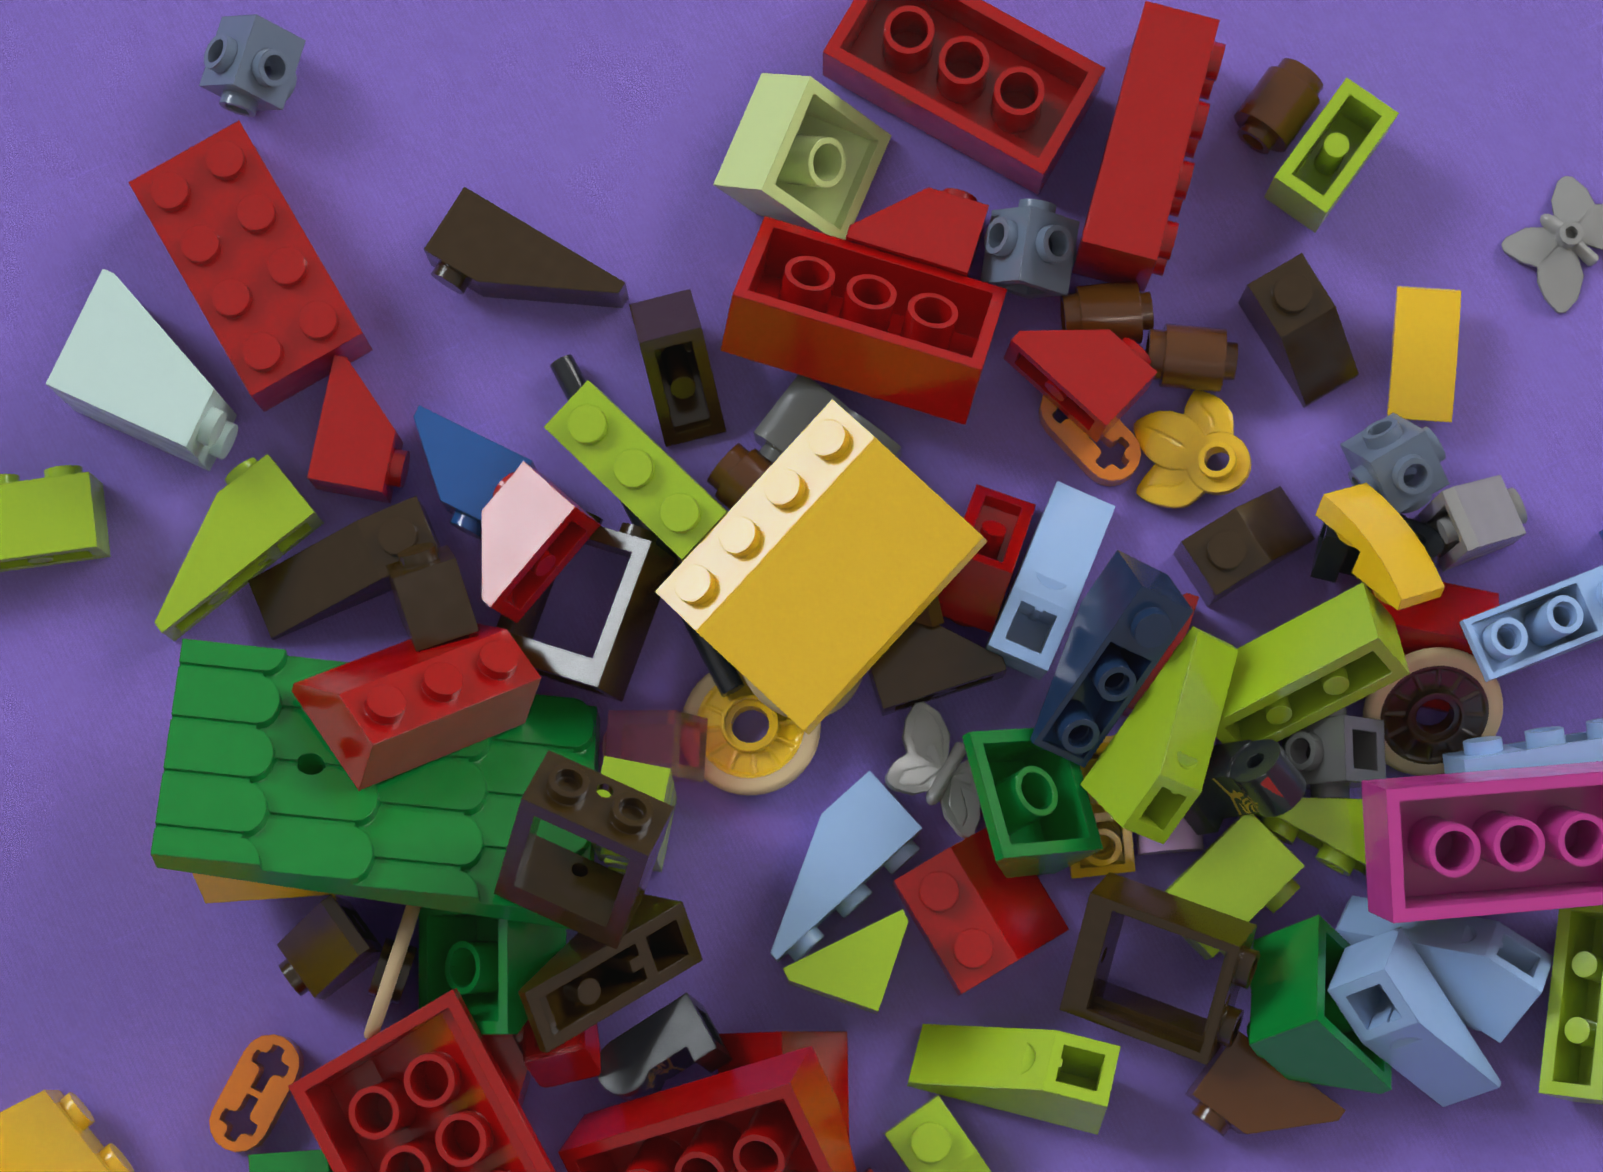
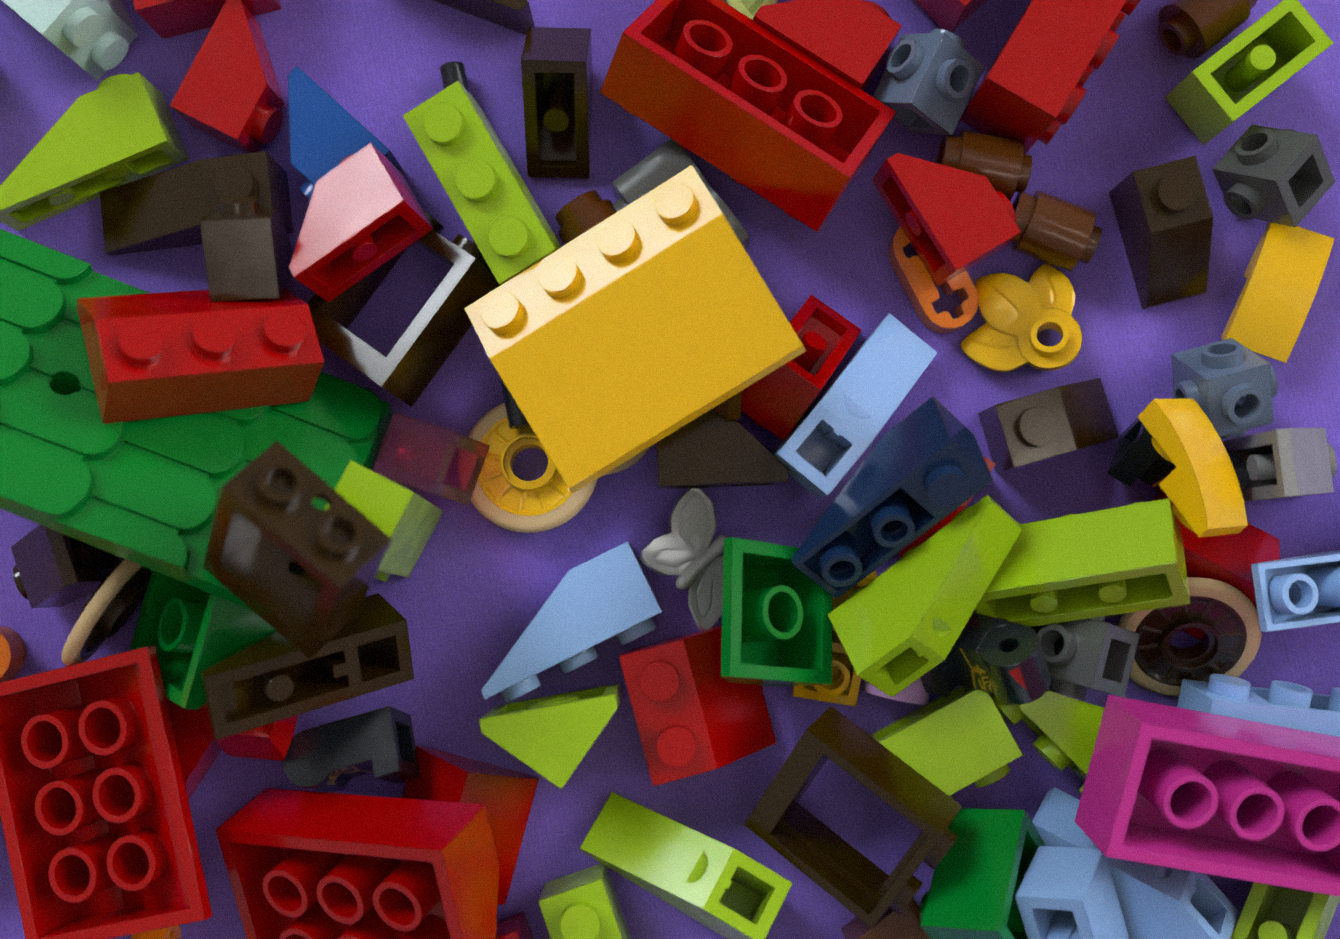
camera: 15 degrees right, 5 degrees up
none -> dark grey brick [1212,125,1335,227]

